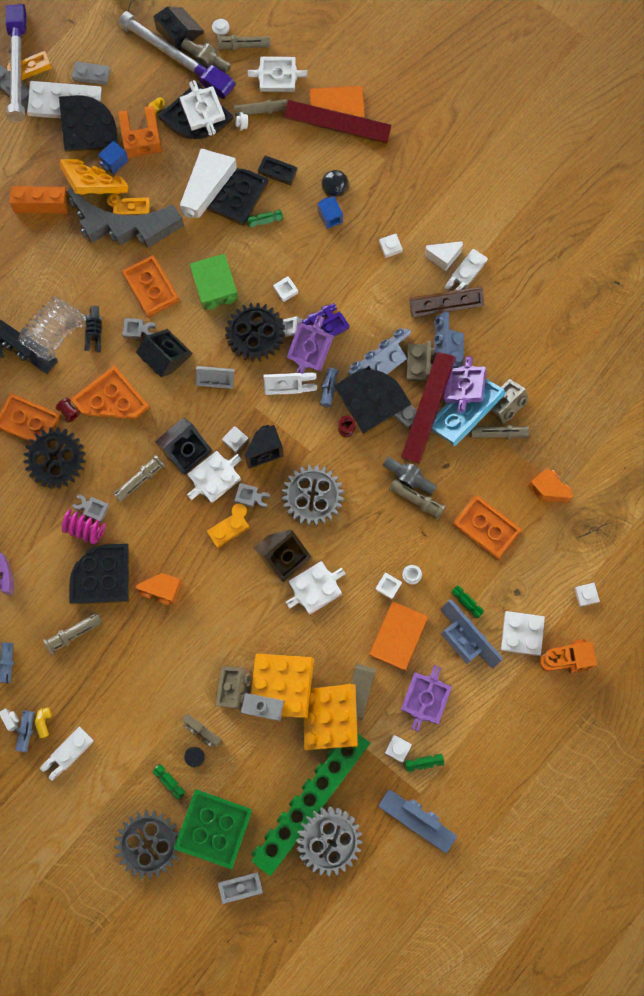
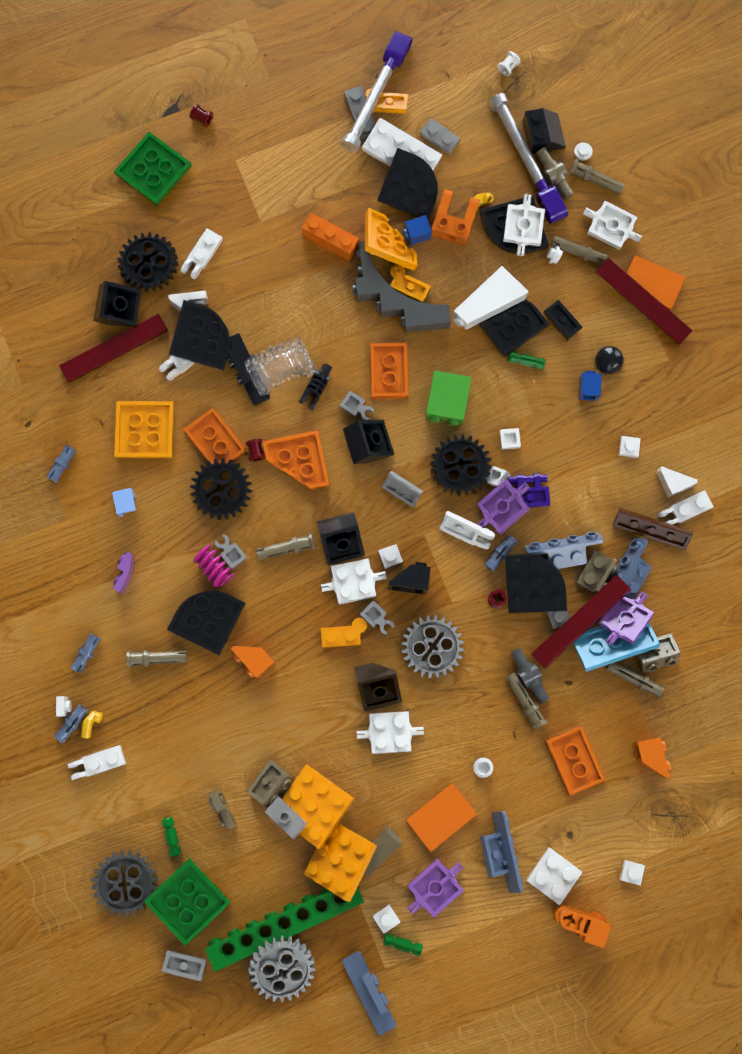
camera: 25 degrees right, 5 degrees up
black tile [184,747,205,768] -> none
white plate [375,572,402,600] -> none
green axle [451,585,484,618] -> none

